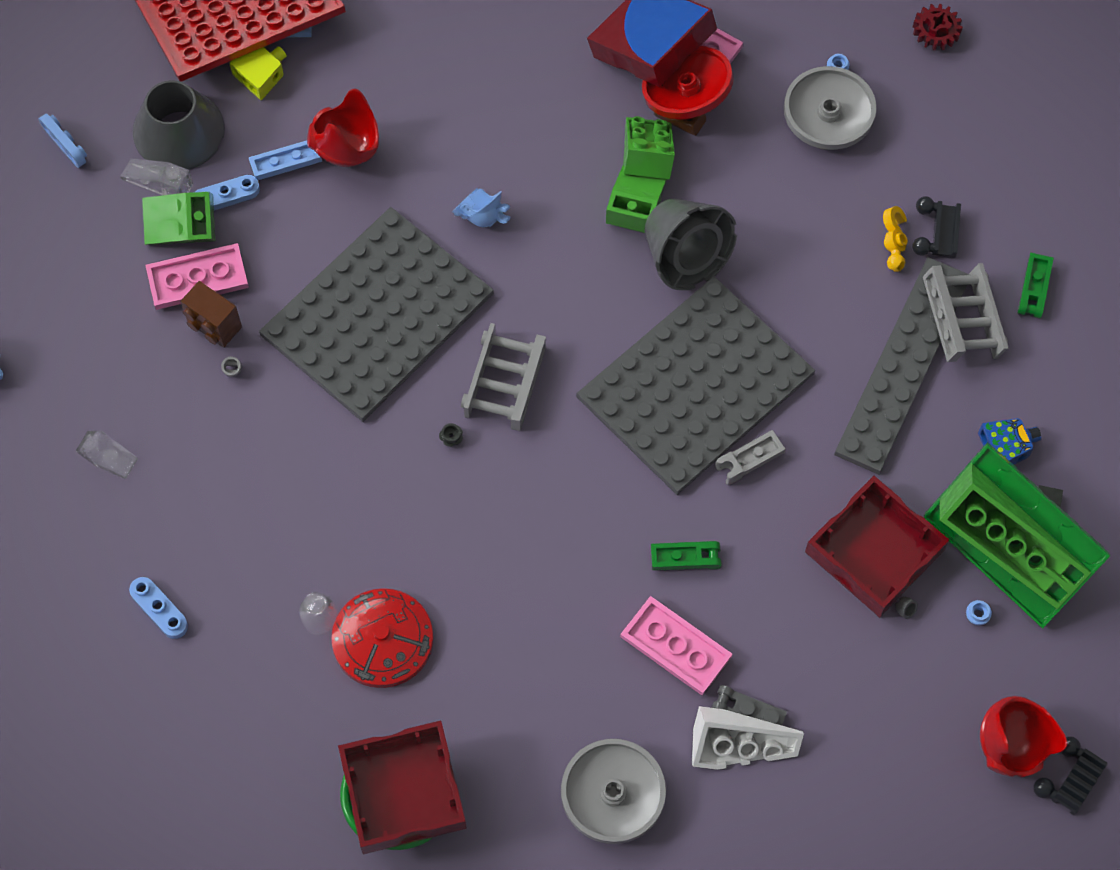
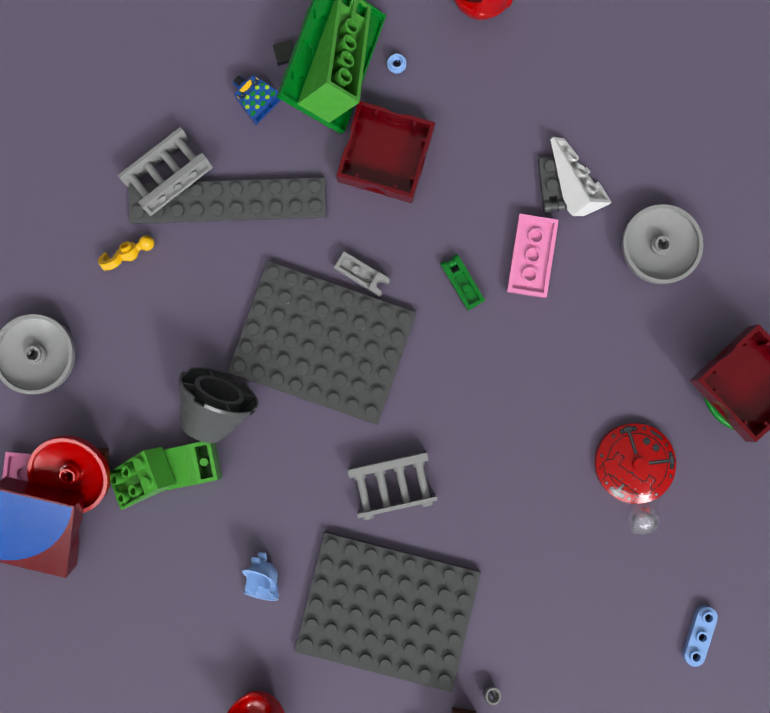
camera: 115 degrees left, 20 degrees up
pearl dark grey plate [439,423,463,447] -> none
dark grey hinge [895,596,918,619] -> none
black gear [912,196,961,258] -> none
green plate [1017,252,1054,319] -> none

